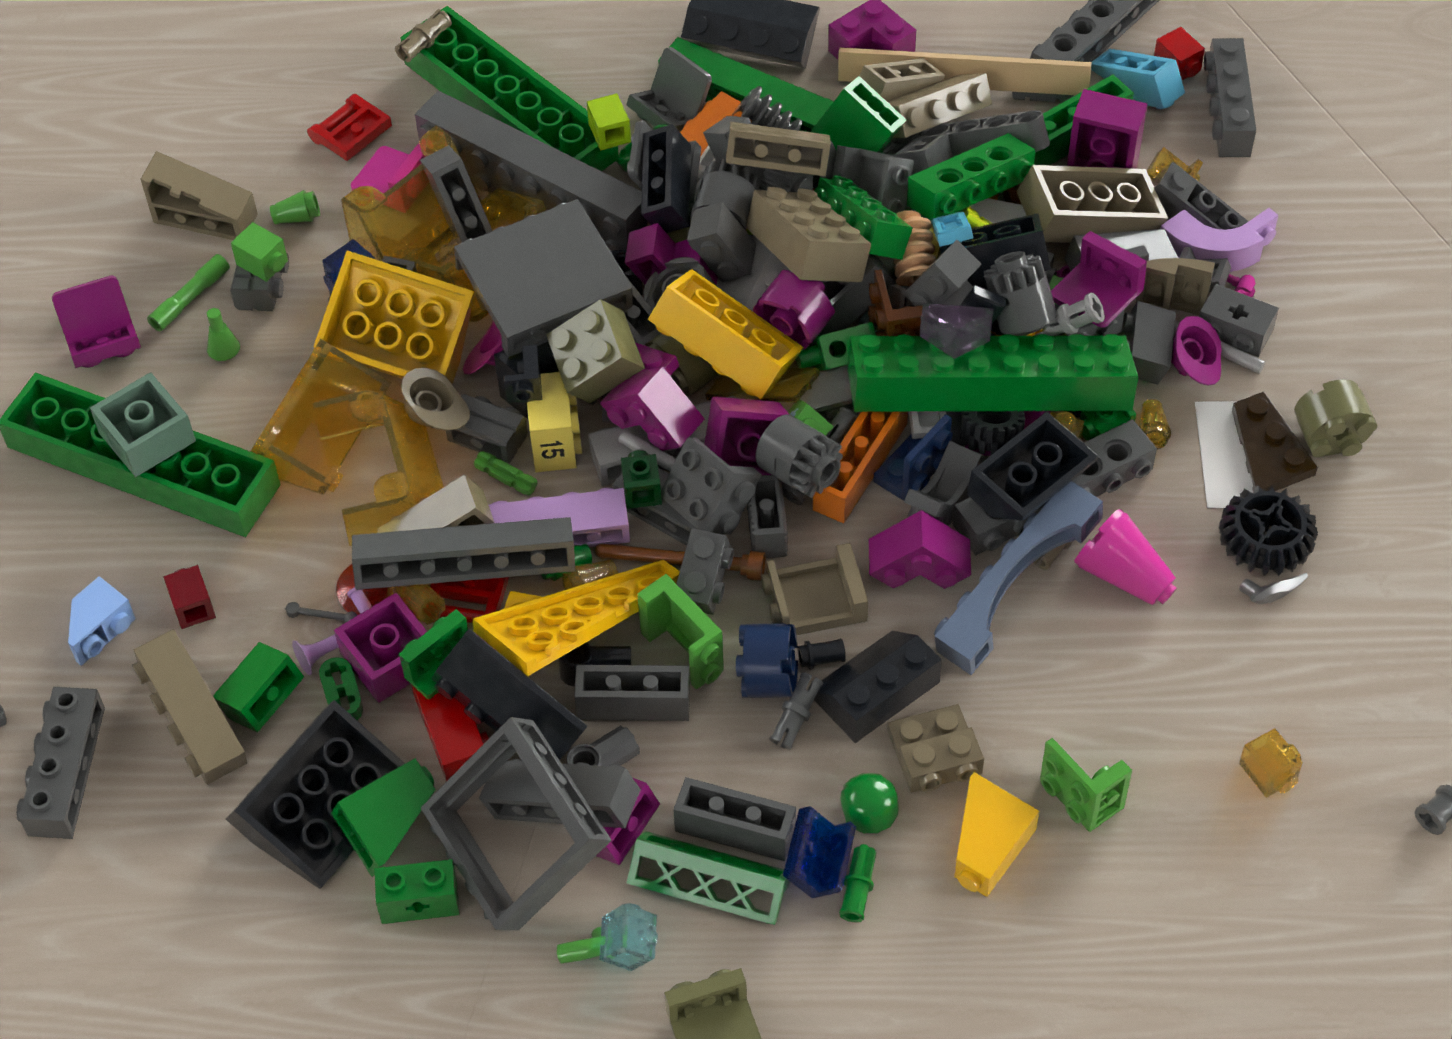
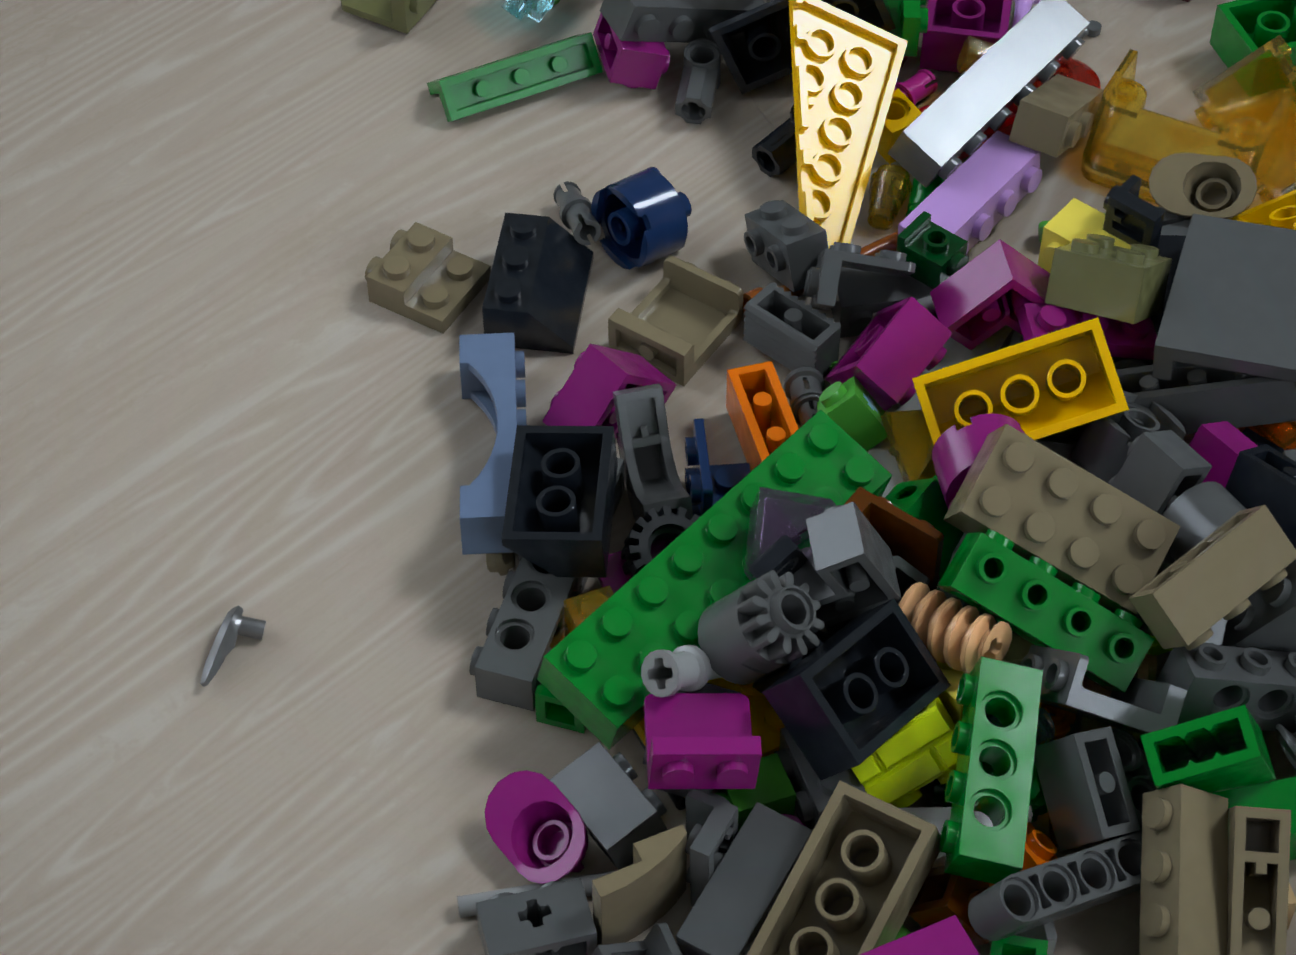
camera: 135 degrees right, 5 degrees down
dark grey brick [575,665,690,721] -> none
bright green panel [637,574,724,689] -> none
dark grey brick [673,777,796,861] -> none
dark grey gear [756,414,843,497] -> none
clear blue bracket [783,806,856,899] -> none
black pin [798,638,846,670] -> none
green axle [839,844,877,922] -> none
green hair [840,773,899,833] -> none
medium azure plate [931,211,973,247] -> none
yellow slope [954,772,1039,897] -> none
bright green bracket [1040,738,1132,832] -> none
dark pink cone [1074,509,1177,605] -> none
clear yellow cone [1138,399,1171,450] -> none
white sticker [1195,401,1253,508] -> none
black gear [1219,485,1318,576] -> none
dark brown wing [1232,391,1318,491] -> none
clear yellow brick [1239,728,1303,798] -> none
olive brick [1294,379,1377,458] -> none

